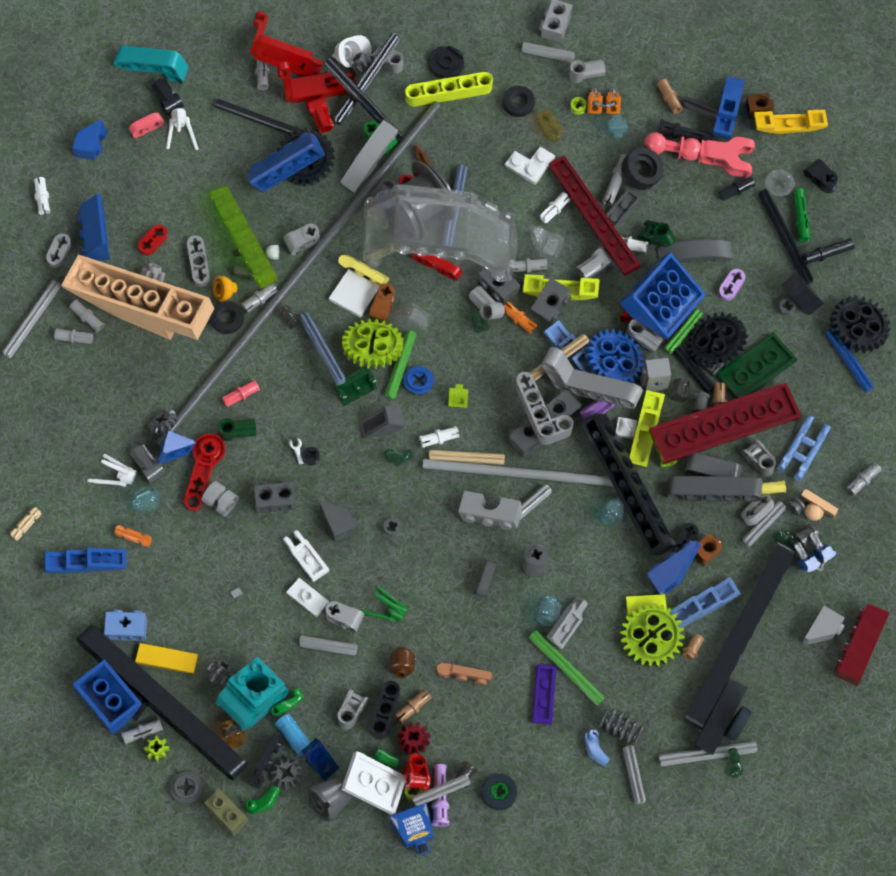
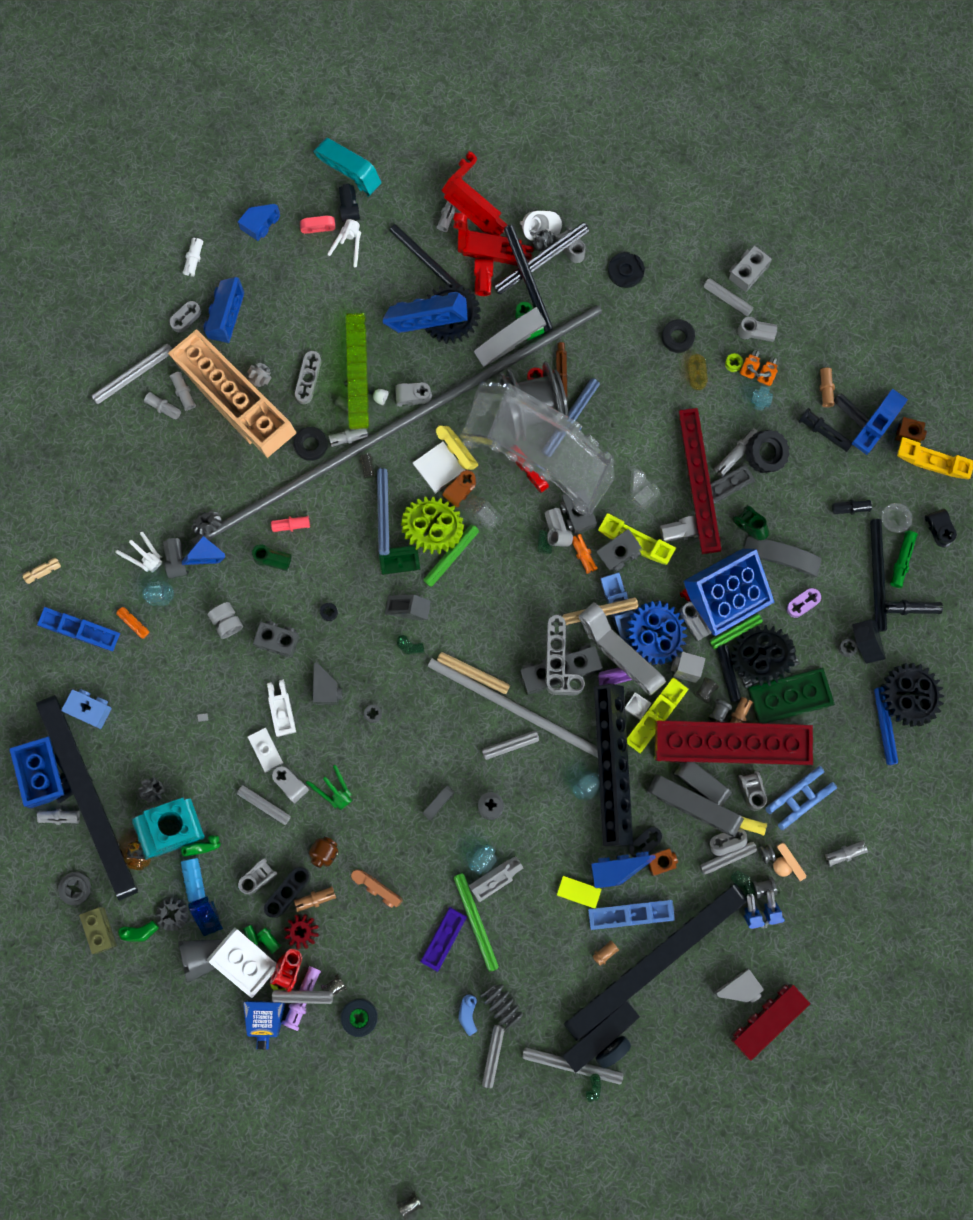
camera: 25 degrees right, 10 degrees up
yellow tile [135,643,198,675] -> none
red beam [138,225,168,256] -> none
lime gear [144,736,170,763] -> none
red beam [184,434,226,511] -> none
light orange brick [212,276,237,302] -> none
black hinge [248,733,282,789] -> none
white hand [288,438,303,465] -> none
blue gear [403,366,434,395] -> none
neon yellow beam [405,72,493,107] -> none
white pin [419,426,459,448] -> none
lime tile [448,384,469,408] -> none
light grey arch [458,491,523,530] -> none
white plate [505,147,555,185] -> none
light grey pin [509,258,547,273] -> none
white axle [539,192,570,223] -> none
lime gear [621,603,685,668] -> none
white axle [622,237,648,253] -> none
coral piece [643,132,755,178] -> none

